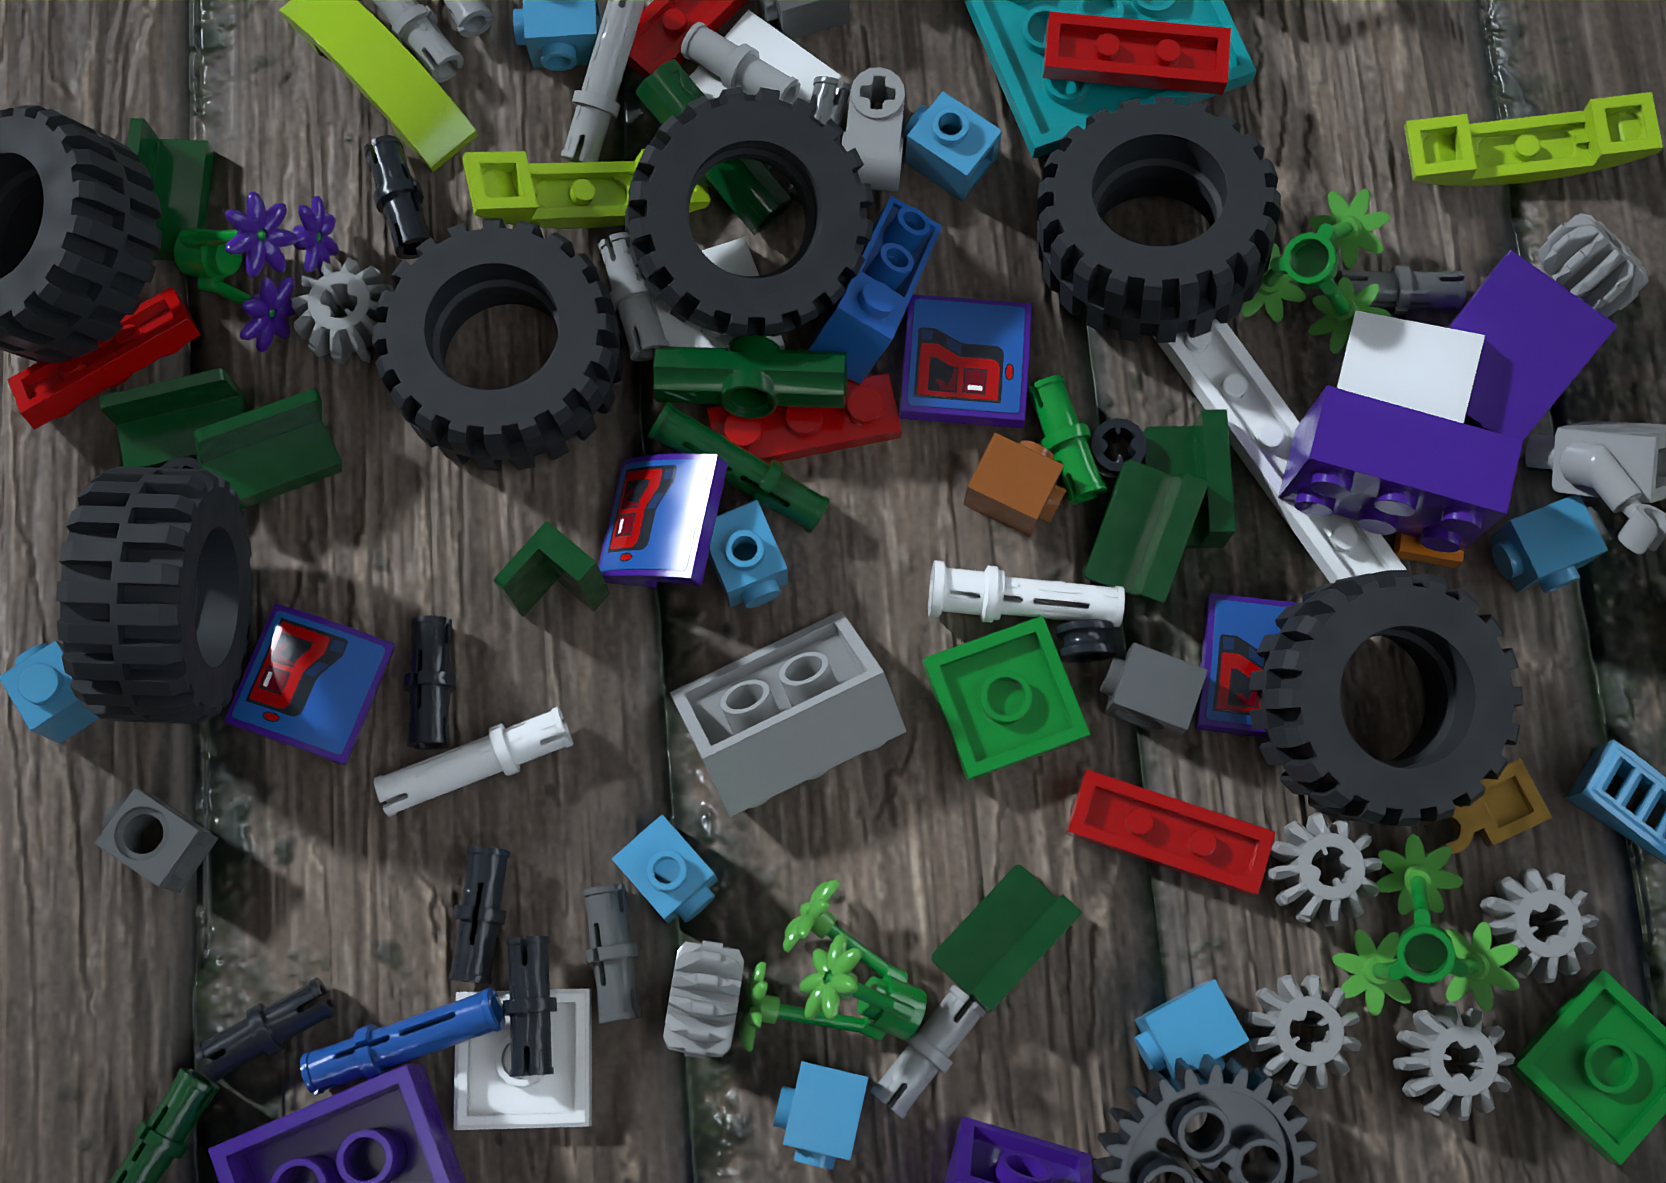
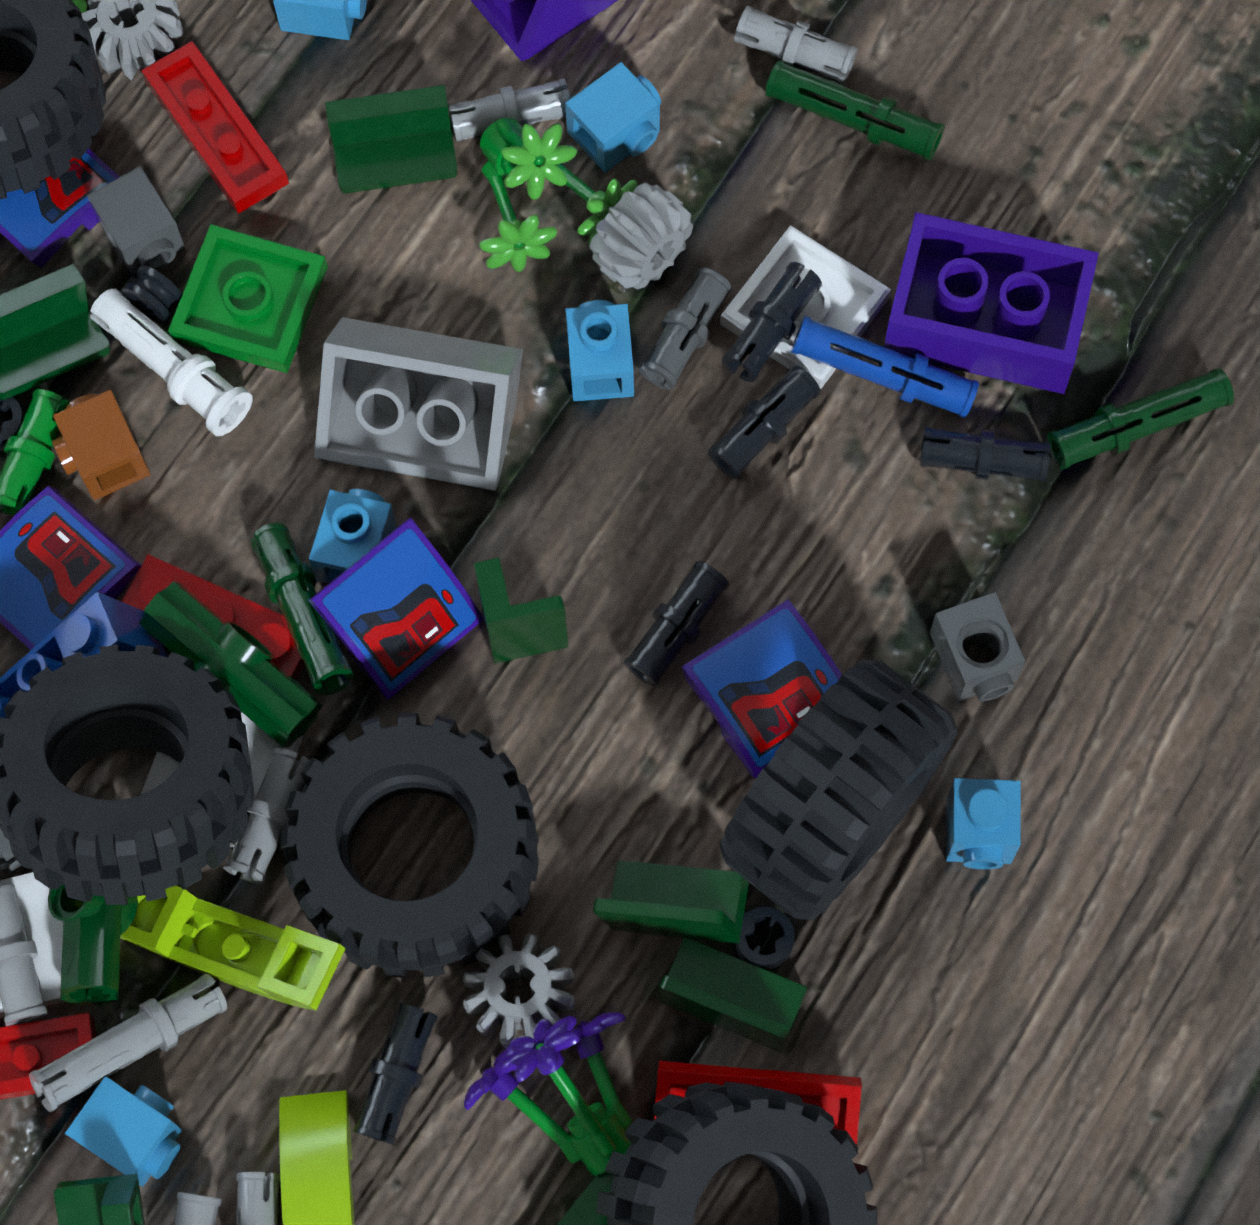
camera: 140 degrees left, 5 degrees down
white pin [374,707,573,817] -> none

